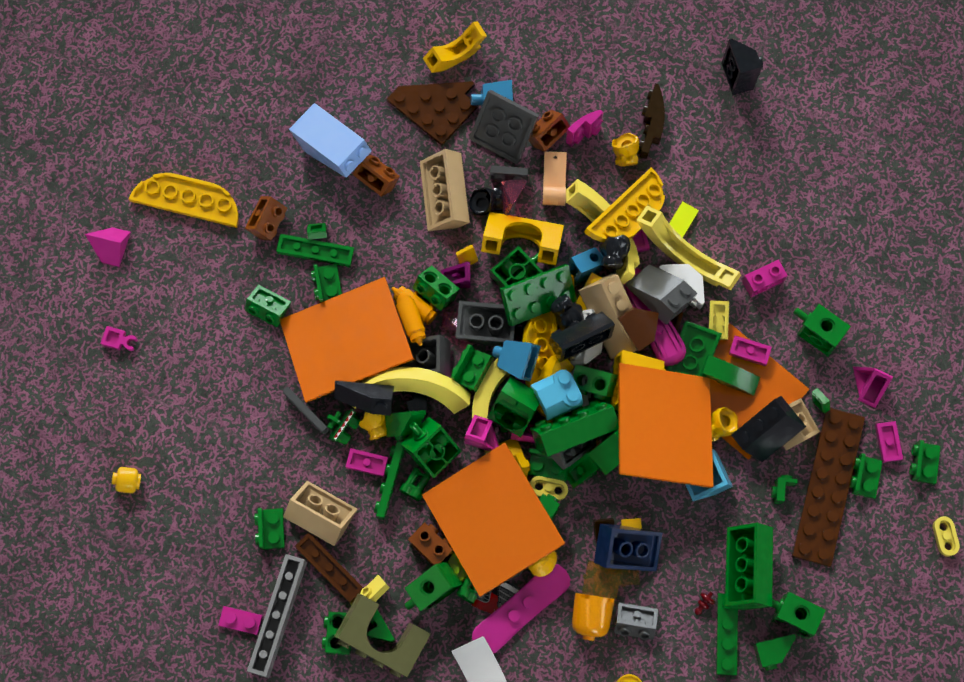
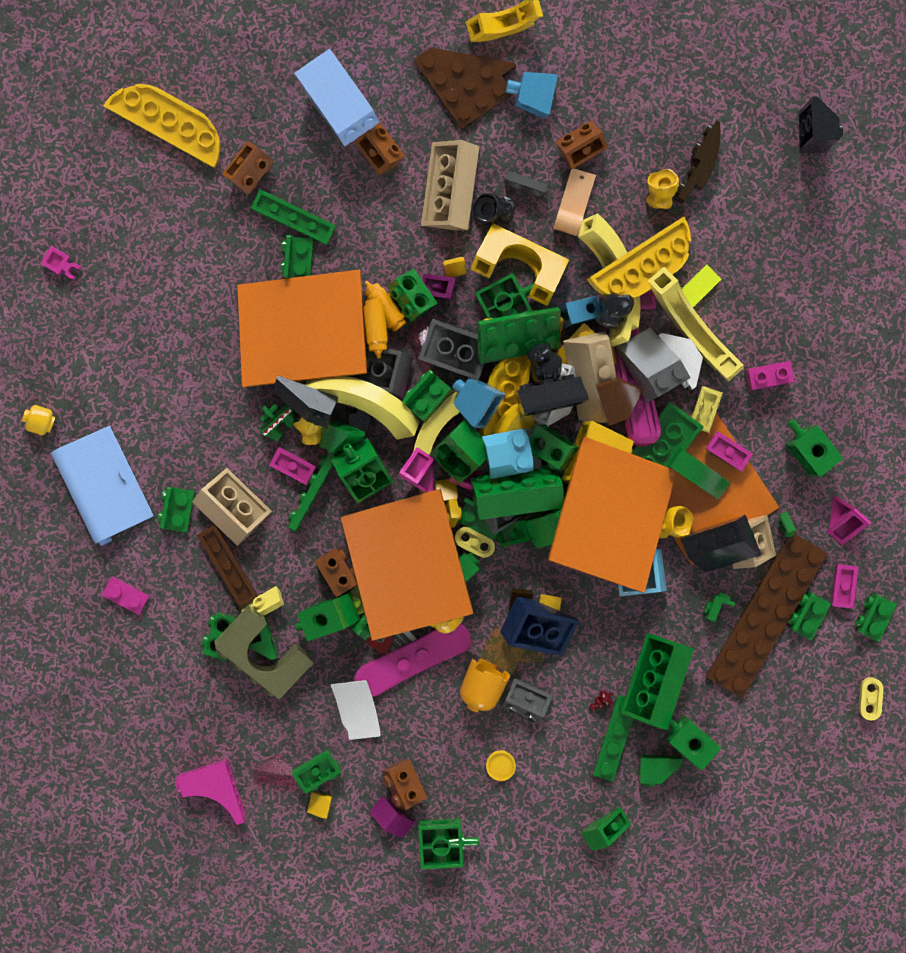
camera: 10 degrees right, 15 degrees up
dark pink slope [85,227,131,267] -> none
green bracket [245,285,291,327] -> none
light grey brick [247,554,307,679] -> none
dark grey tile [283,386,329,435] -> none
green tile [307,223,327,240] -> none
green piece [399,467,431,502] -> none
dark grey plate [469,90,539,164] -> none
clear pink slope [501,179,527,215] -> none
dark pink slope [566,110,603,147] -> none
none -> light blue door [51,426,154,546]

